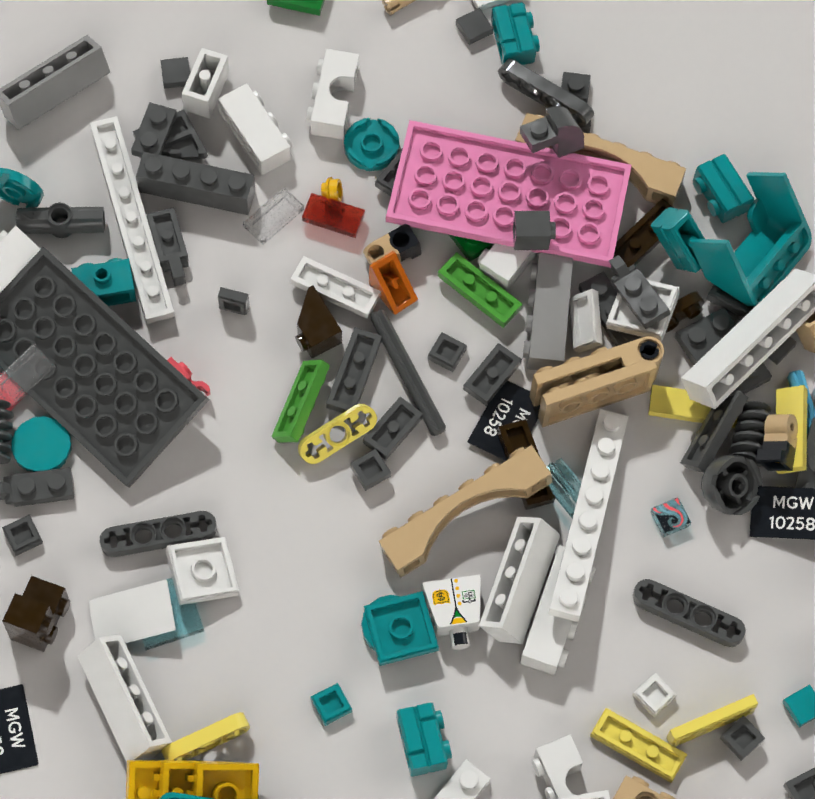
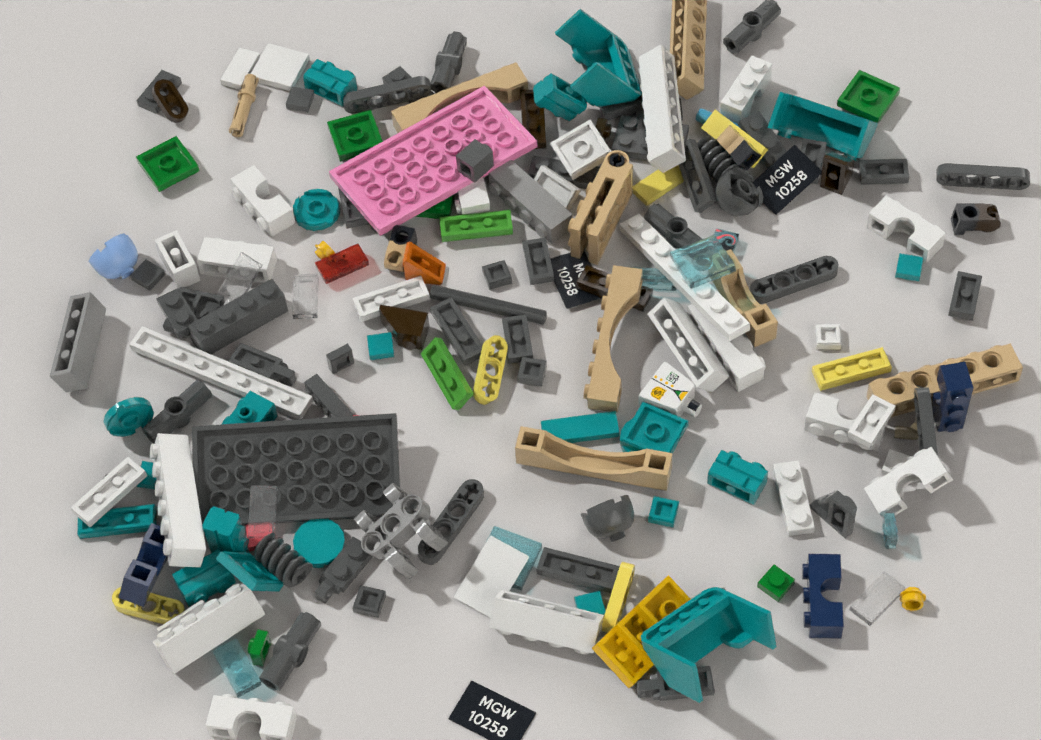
camera: 40 degrees left, 10 degrees down
dark brown brick [2,576,70,652] -> none
white tile [165,537,240,605] -> none
dark grey brick [520,106,584,158] -> none
dark grey hinge [609,255,670,329] -> none
light yellow tile [666,694,758,747] -> none
teal brick [693,154,754,224] -> none
dark grey plate [720,715,765,761] -> none
none -> light blue cylinder [89,233,138,279]
none -> clear tile [217,252,263,302]
none -> dark grey piece [304,374,354,417]
none -> green plate [327,110,383,162]
none -> light grey piece [354,483,449,579]
none -> teal tile [367,332,394,360]
none -> dark grey piece [430,31,467,93]
none -> tan arch [515,426,672,491]
none -> dark grey plate [536,547,620,593]
none -> teal tile [541,411,620,443]
none -> teal tile [574,591,606,615]
none -> dark grey cylinder [581,495,634,542]
none -> dark grey piece [644,203,710,261]
none -> clear light blue tile [670,235,736,289]
none -> tan arch [708,249,778,347]

